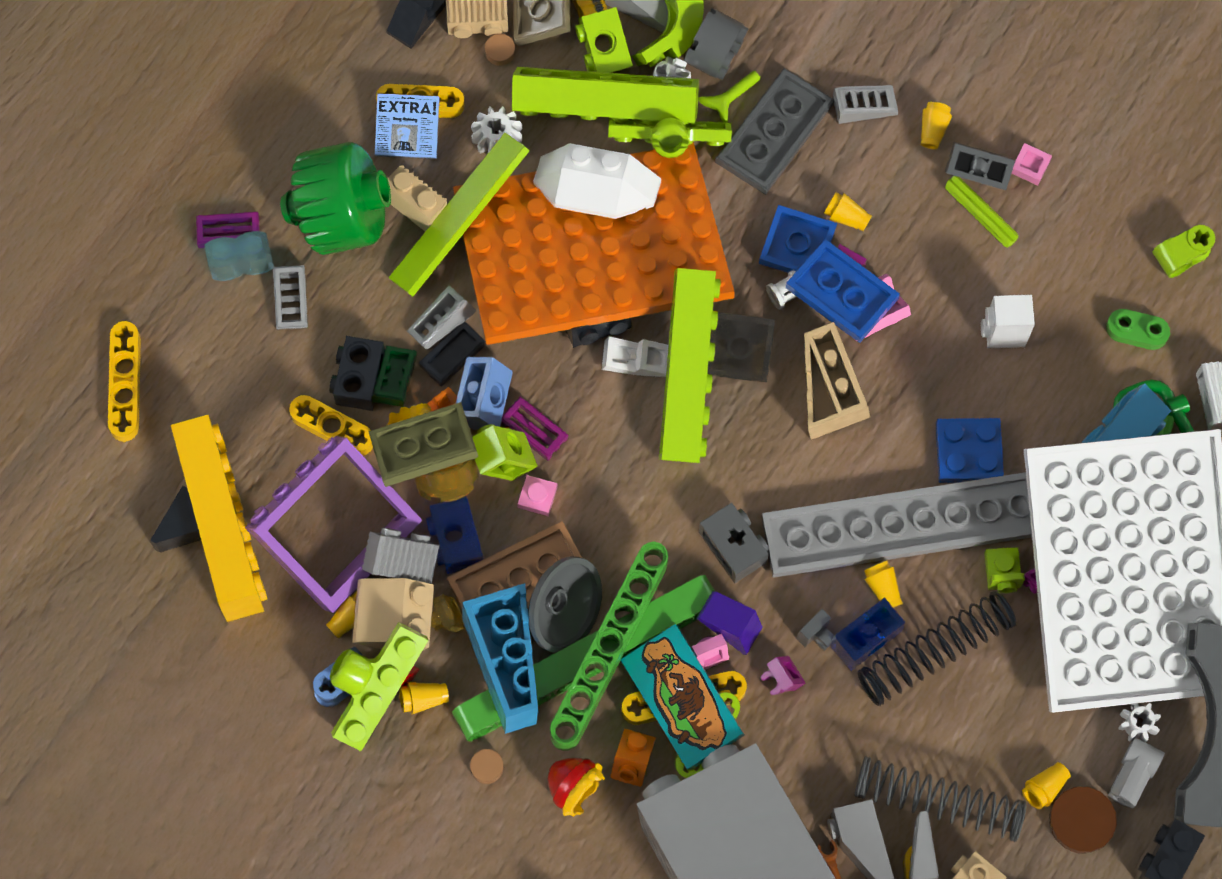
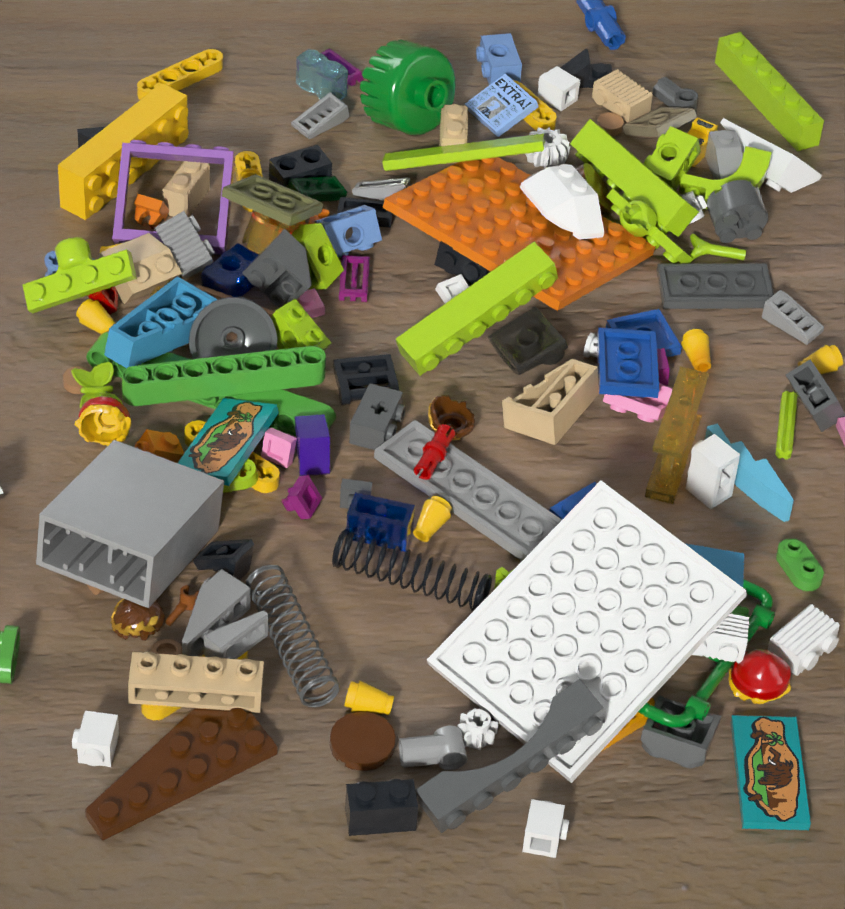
camera: 50 degrees right, 25 degrees down
none -> lime piece [71,362,123,408]
none -> orange tile [134,194,169,229]
none -> tan brick [162,161,210,217]
none -> black slope [192,539,254,581]
none -> dark grey slope [242,229,311,308]
none -> lime brick [270,299,332,352]
none -> black plate [333,354,400,405]
none -> red pin [414,424,456,480]
none -> reddish brown hair [428,395,475,440]
none -> medium blue brick [476,33,522,85]
none -> white brick [538,66,580,112]
none -> tile [576,163,612,215]
none -> clear yellow fence [645,366,709,504]
none -> medium azure slope [705,424,794,522]

